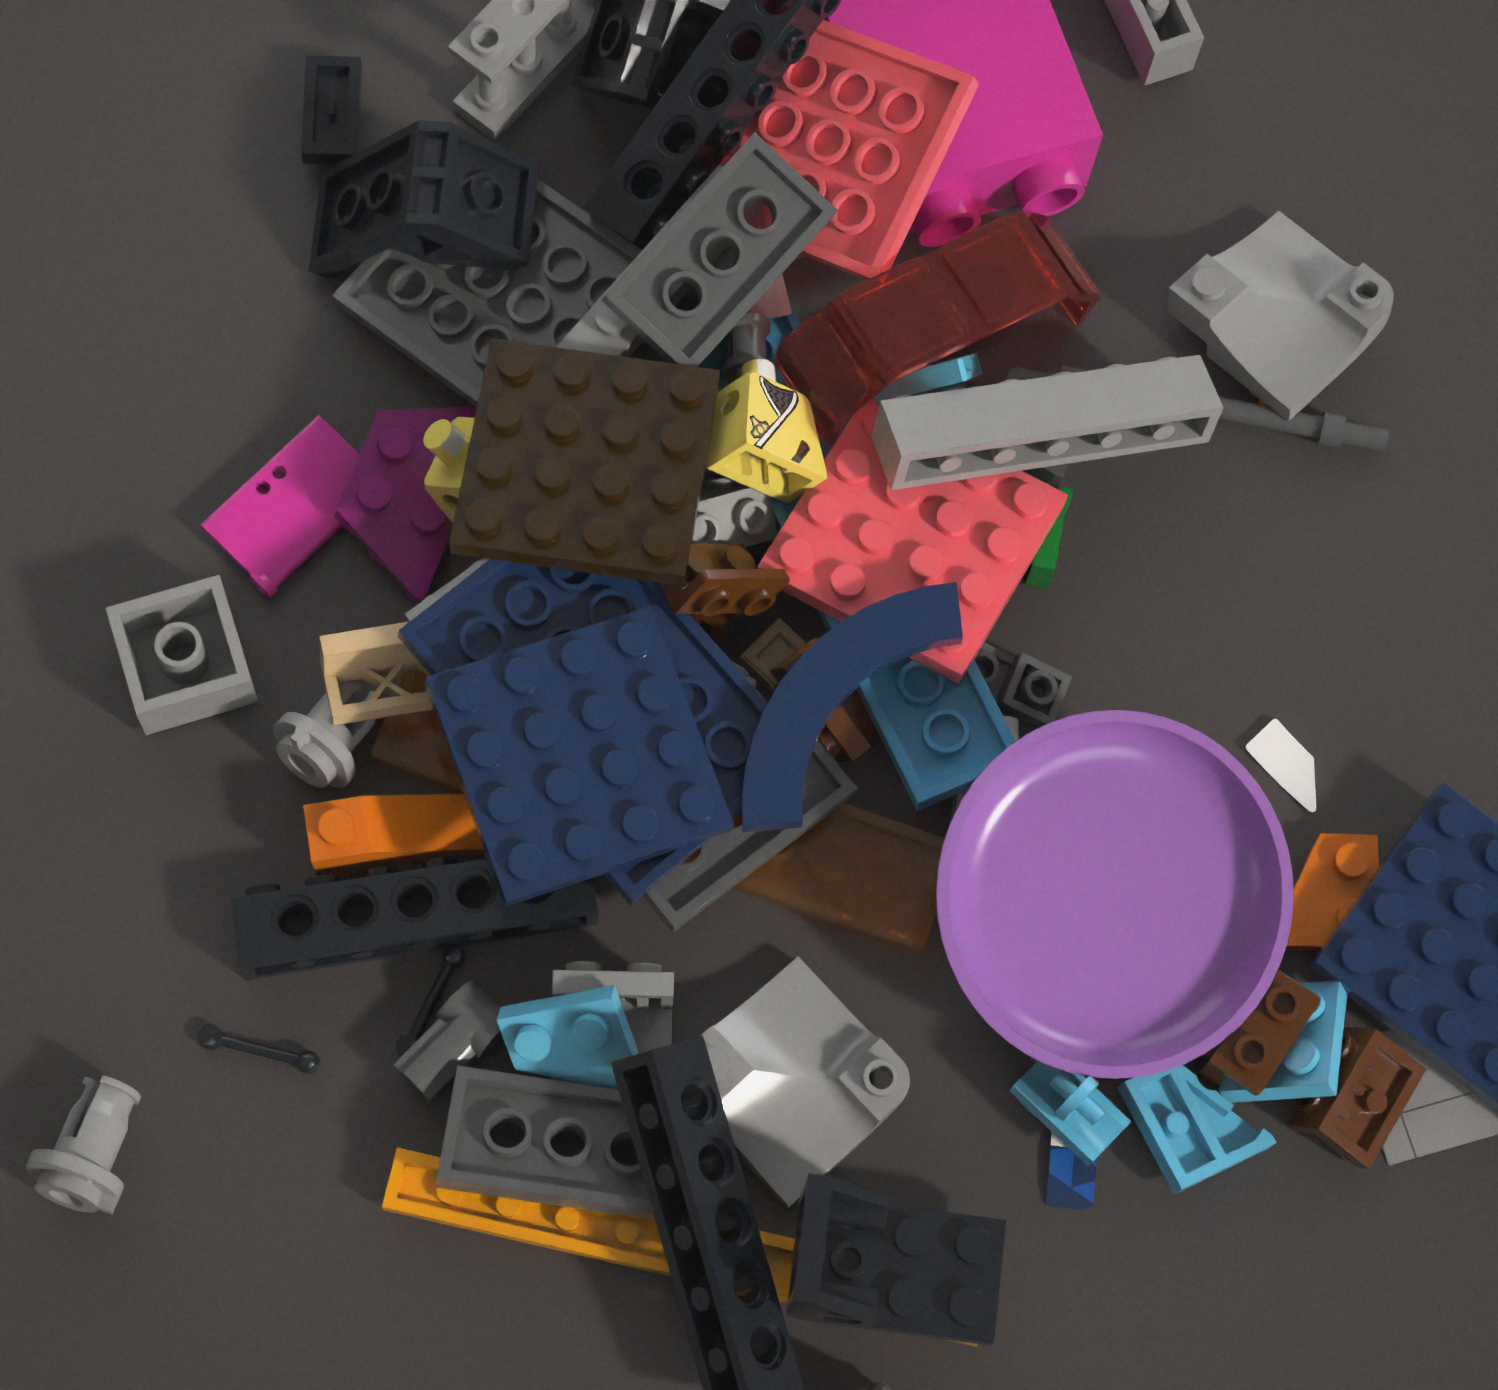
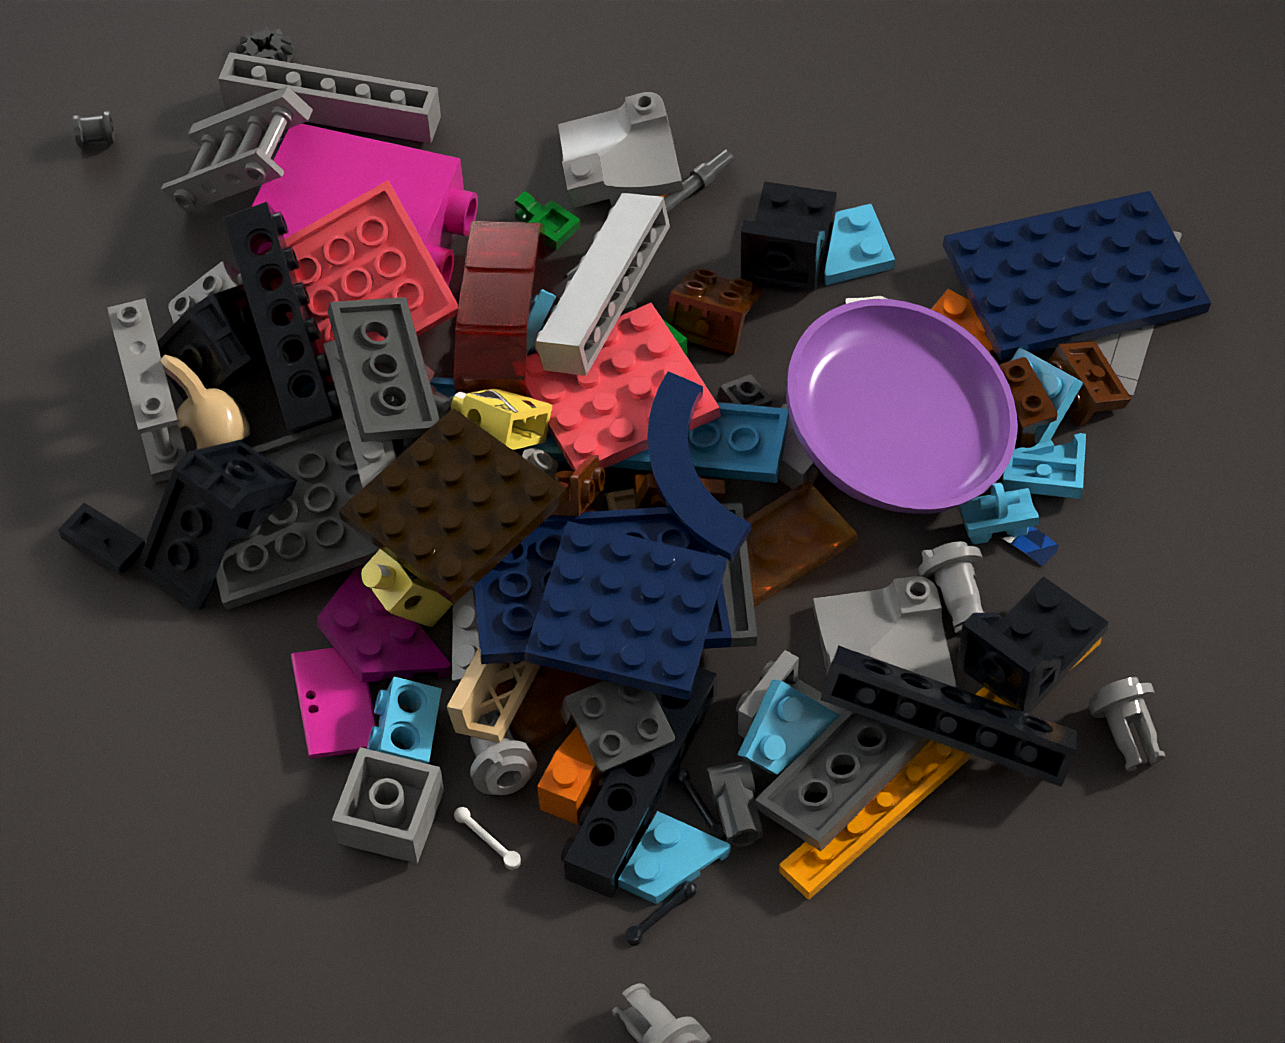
camera: 45 degrees left, 15 degrees down
none -> tan piece [160,355,251,450]
none -> medium azure brick [367,676,442,764]
none -> white hinge [454,807,521,870]
none -> green plate [515,191,580,251]
none -> dark grey bracket [559,680,675,773]
none -> medium azure wing [618,811,731,905]
none -> reddish brown bracket [665,268,763,355]
none -> black bracket [740,181,837,290]
none -> medium azure wing [824,204,895,285]
none -> light grey piece [918,541,984,633]

